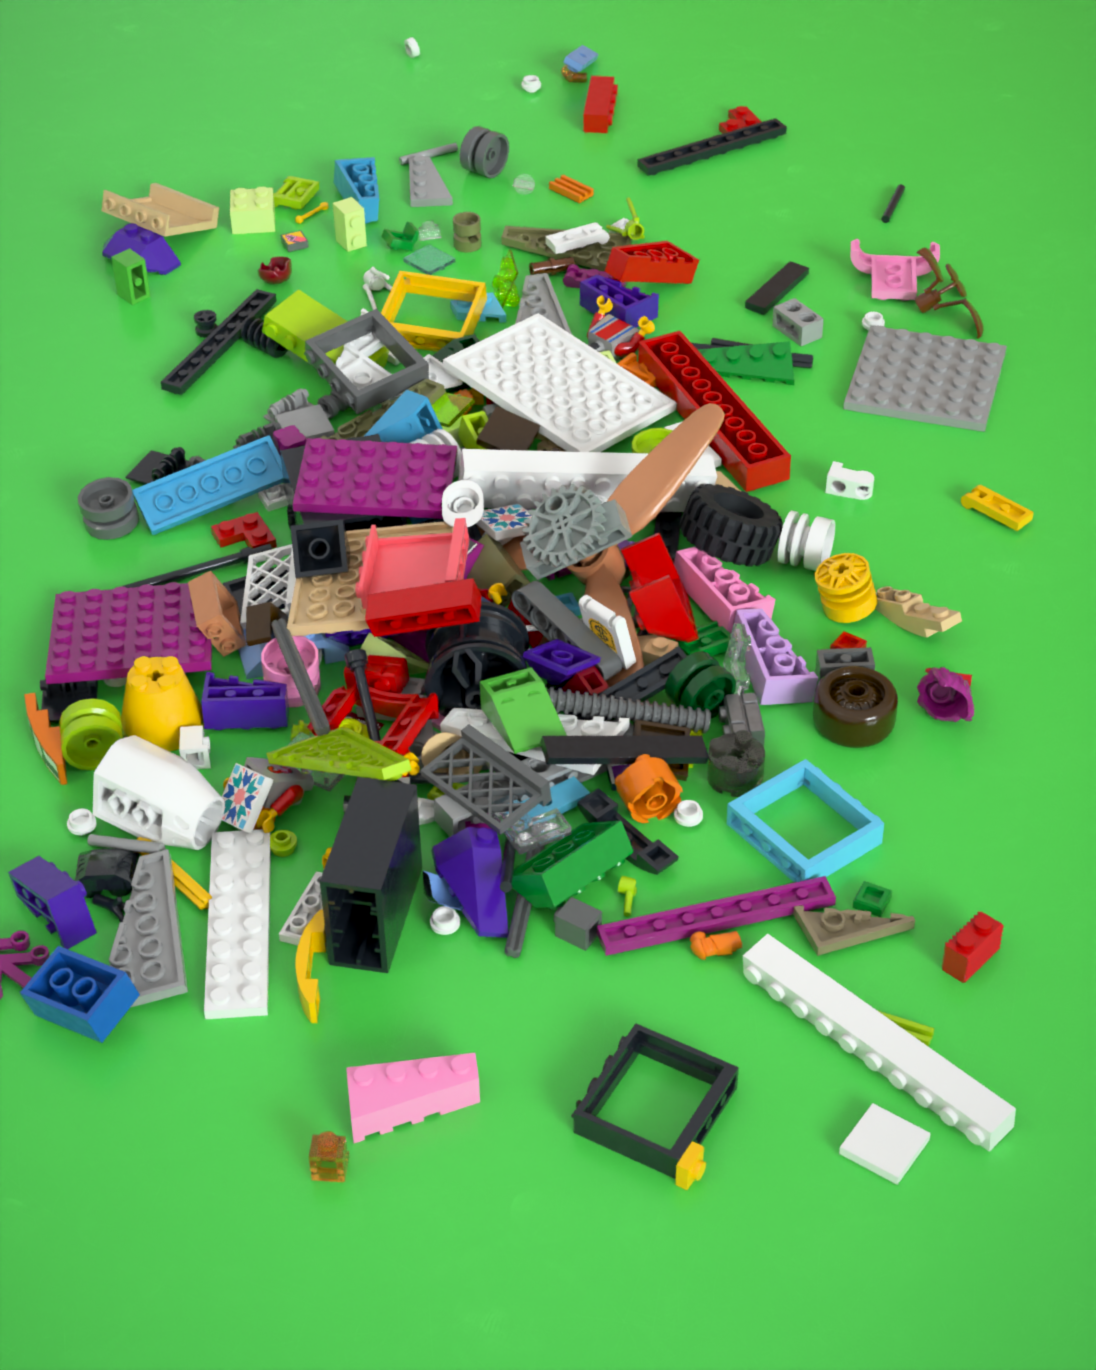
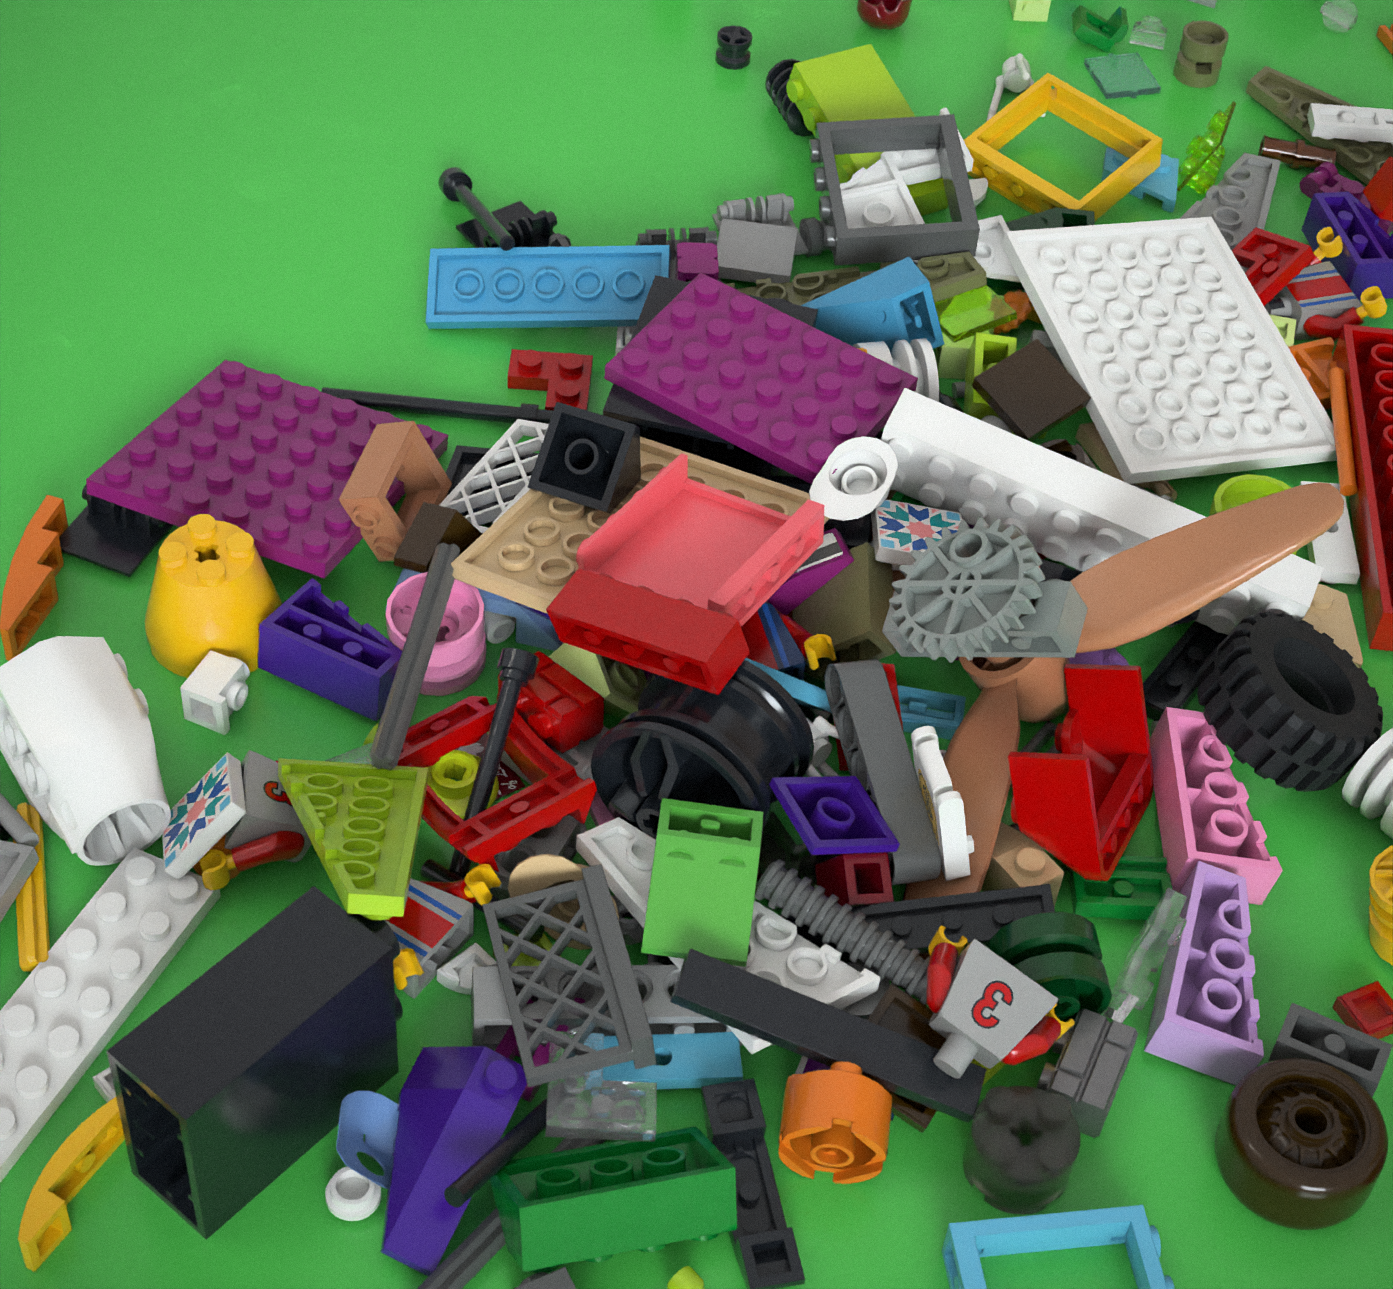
camera: 25 degrees right, 5 degrees up
lime wheel [59,699,123,771] -> none
dark grey wheel [78,477,139,540] -> none
black plate [161,289,277,395] -> none
lime plate [270,830,297,857] -> none
white plate [674,800,703,827] -> none
none -> piece [439,167,515,251]
none -> light grey torso [926,925,1075,1079]
none -> red plate [1231,227,1315,306]
none -> orange bar [1328,367,1357,496]

